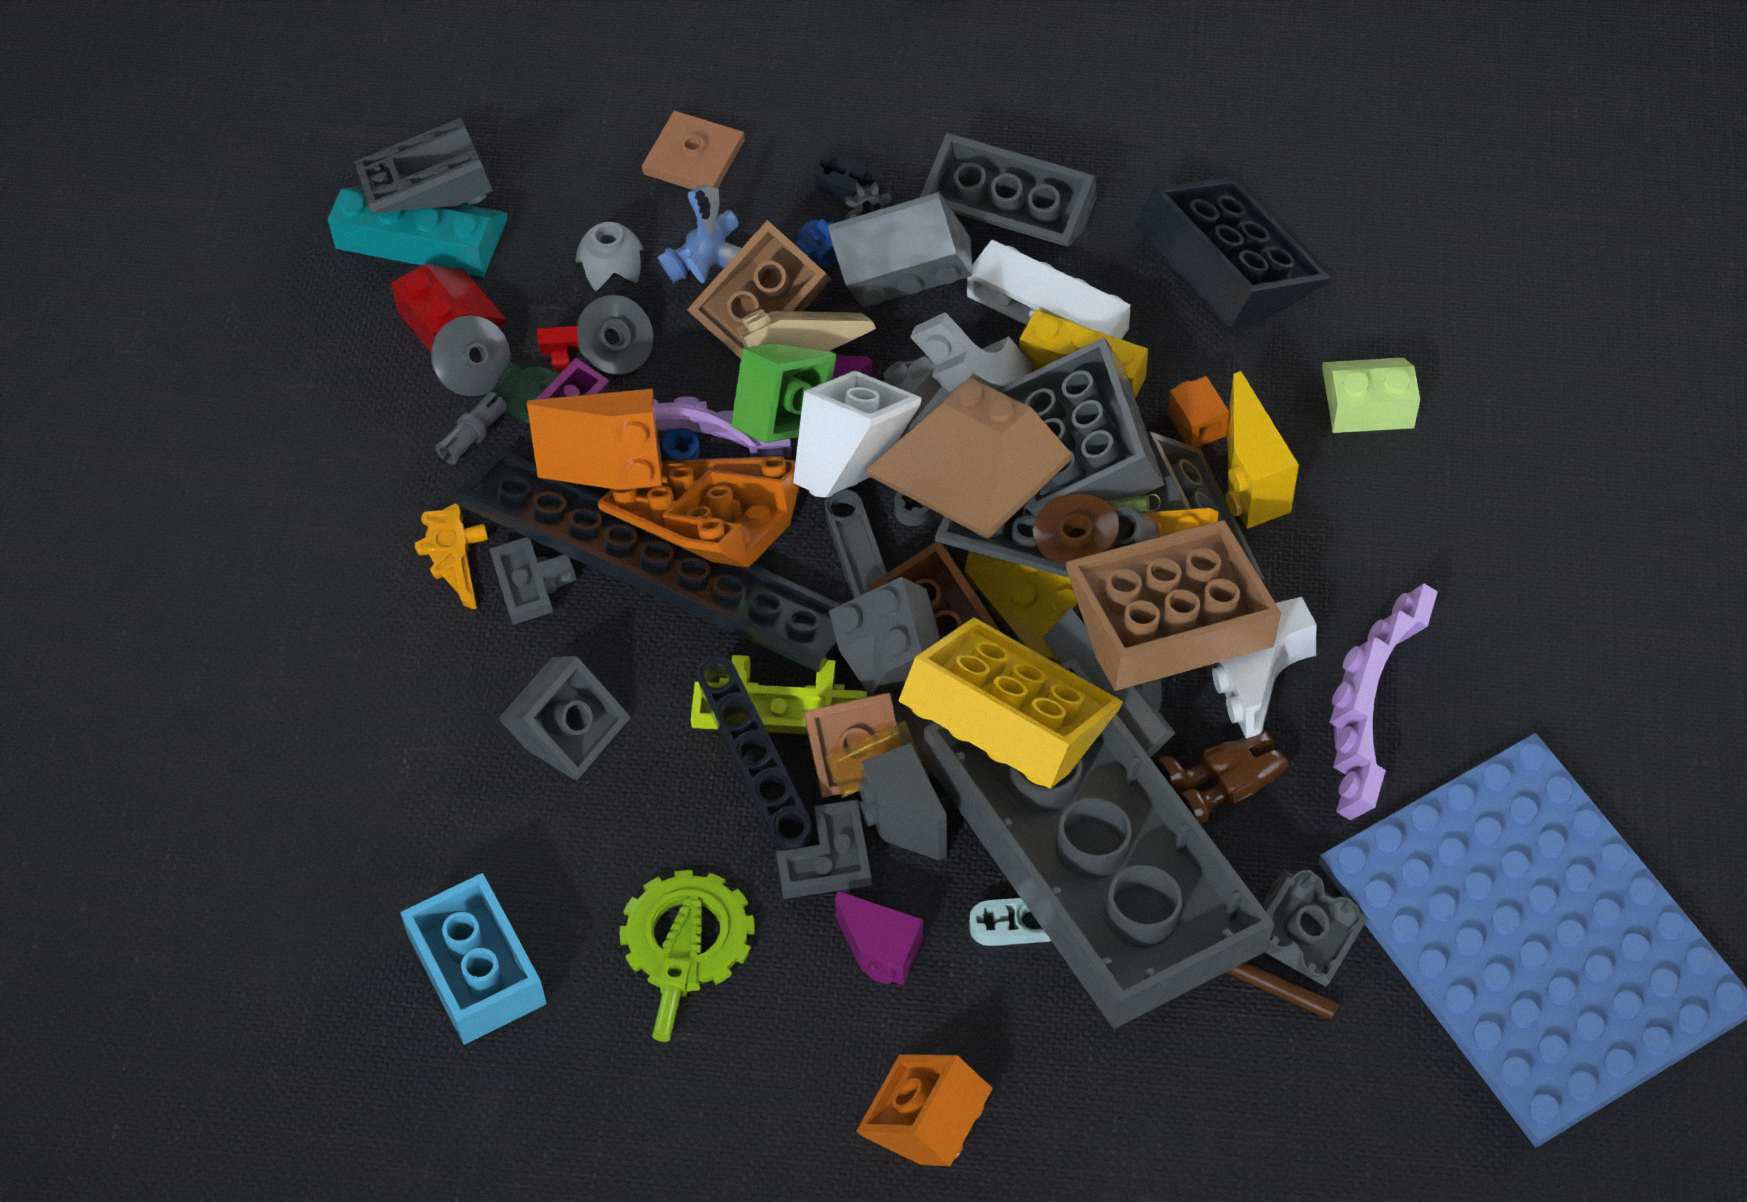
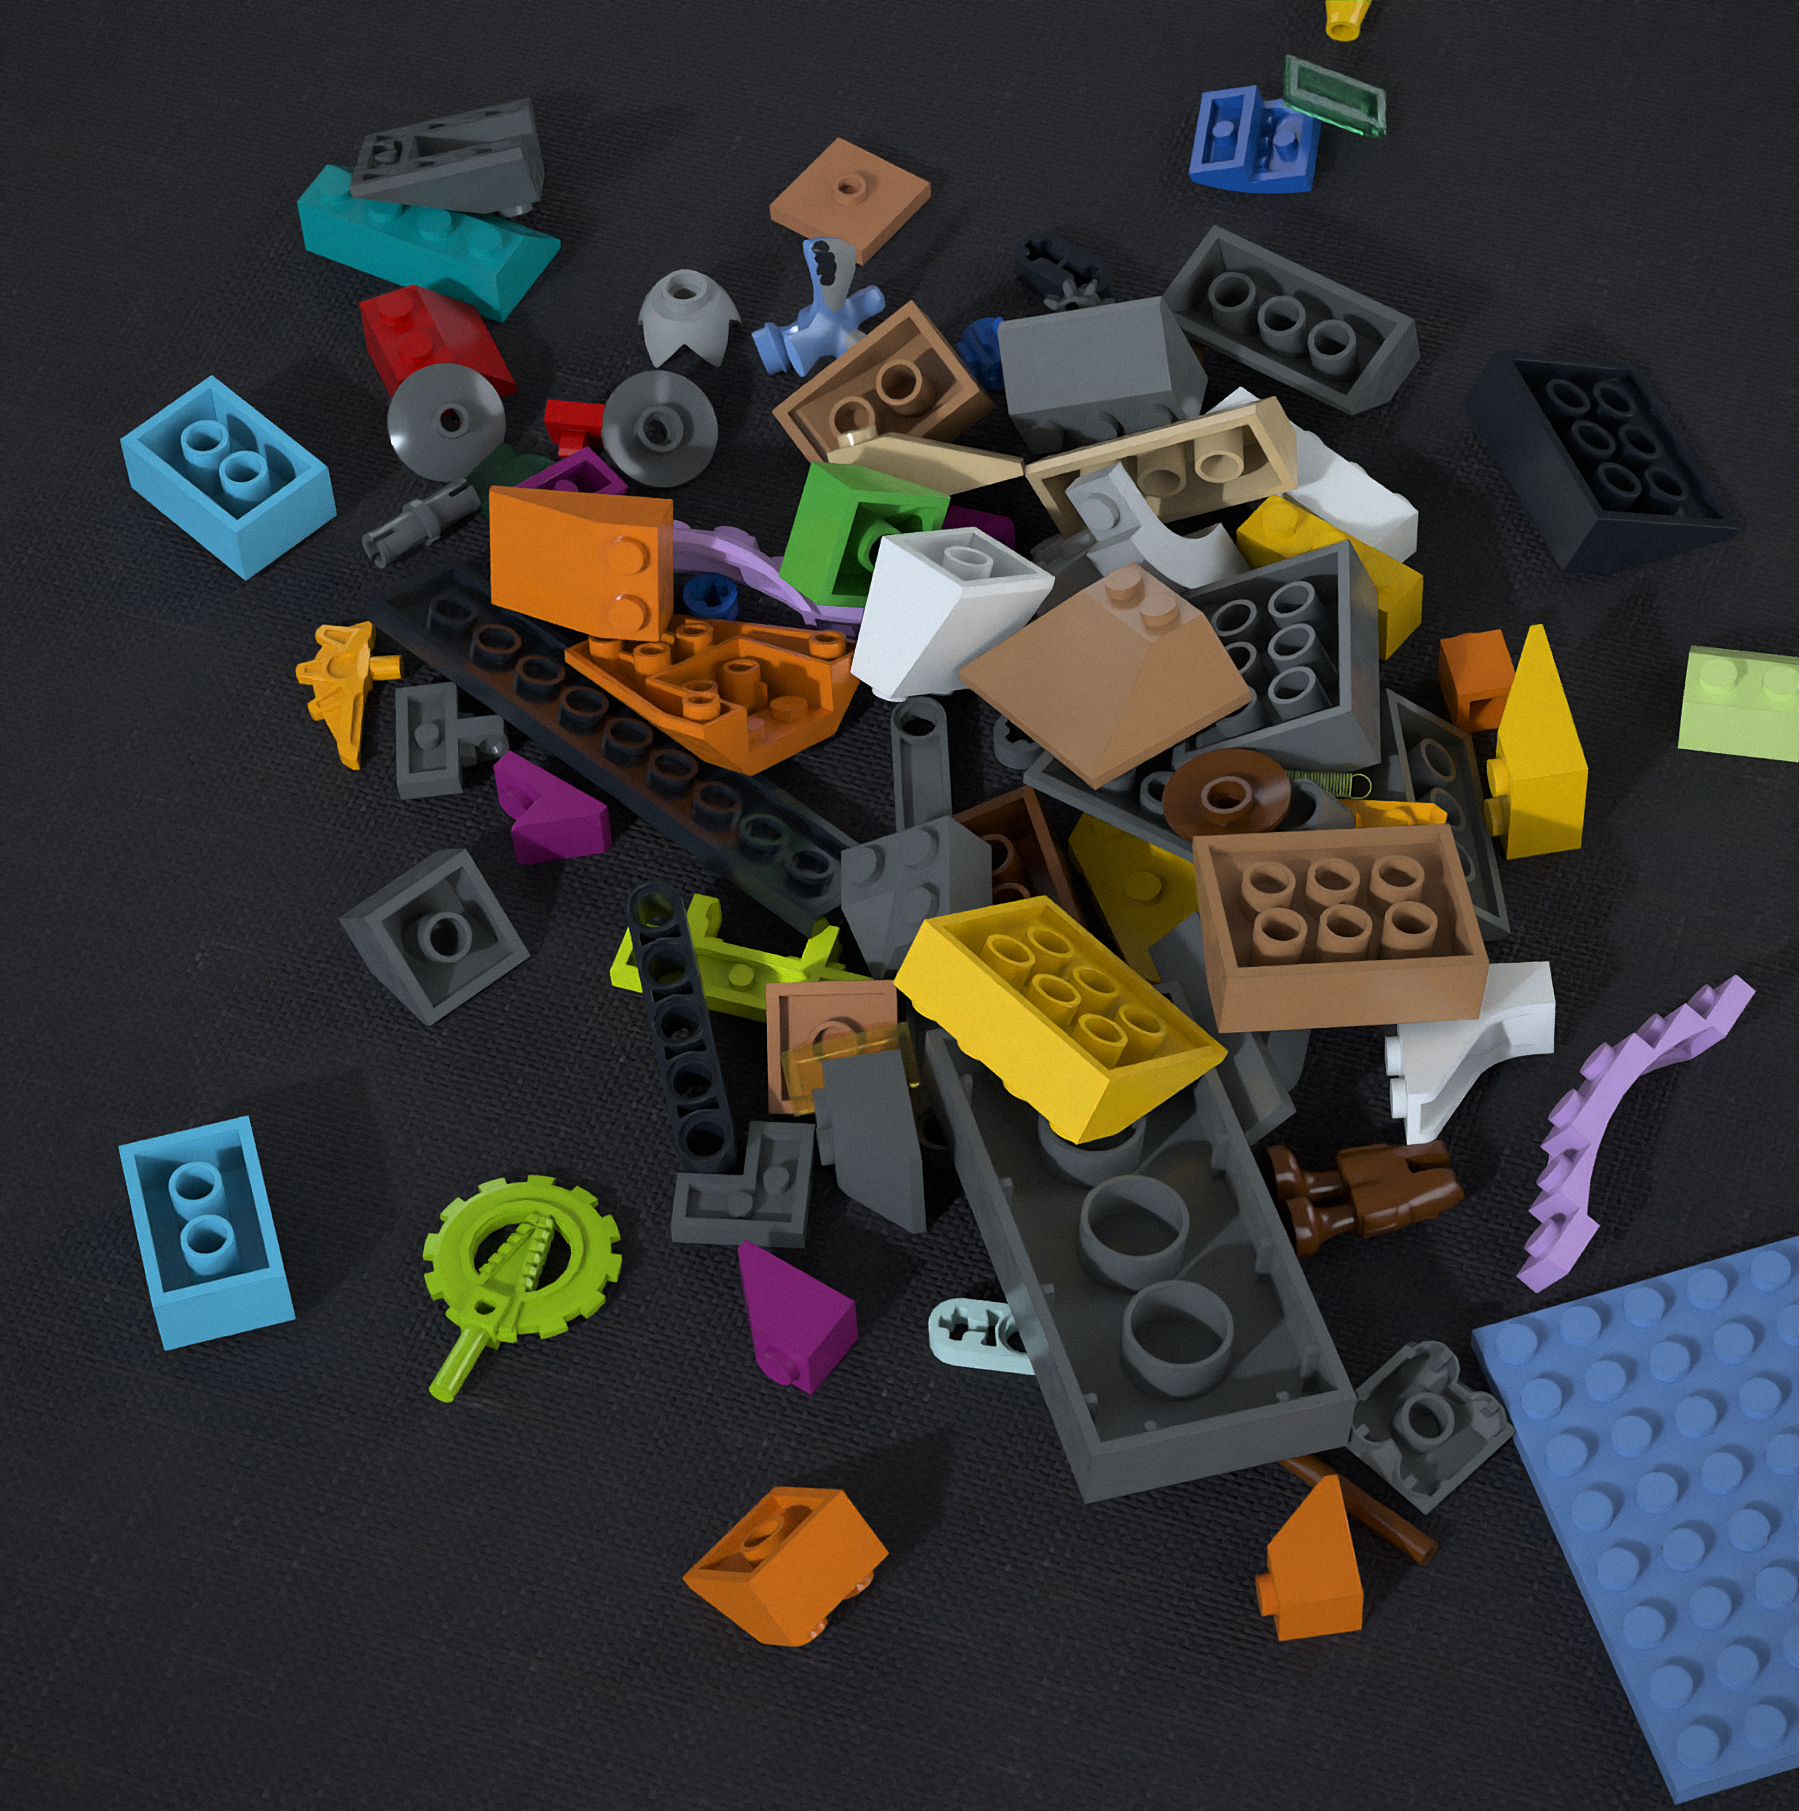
camera: 15 degrees right, 5 degrees down
none -> medium azure brick [120,375,337,581]
none -> magenta slope [493,750,613,865]
none -> tan slope [1025,396,1298,539]
none -> blue slope [1189,85,1324,194]
none -> orange slope [1256,1474,1363,1641]
none -> clear green tile [1283,54,1386,138]

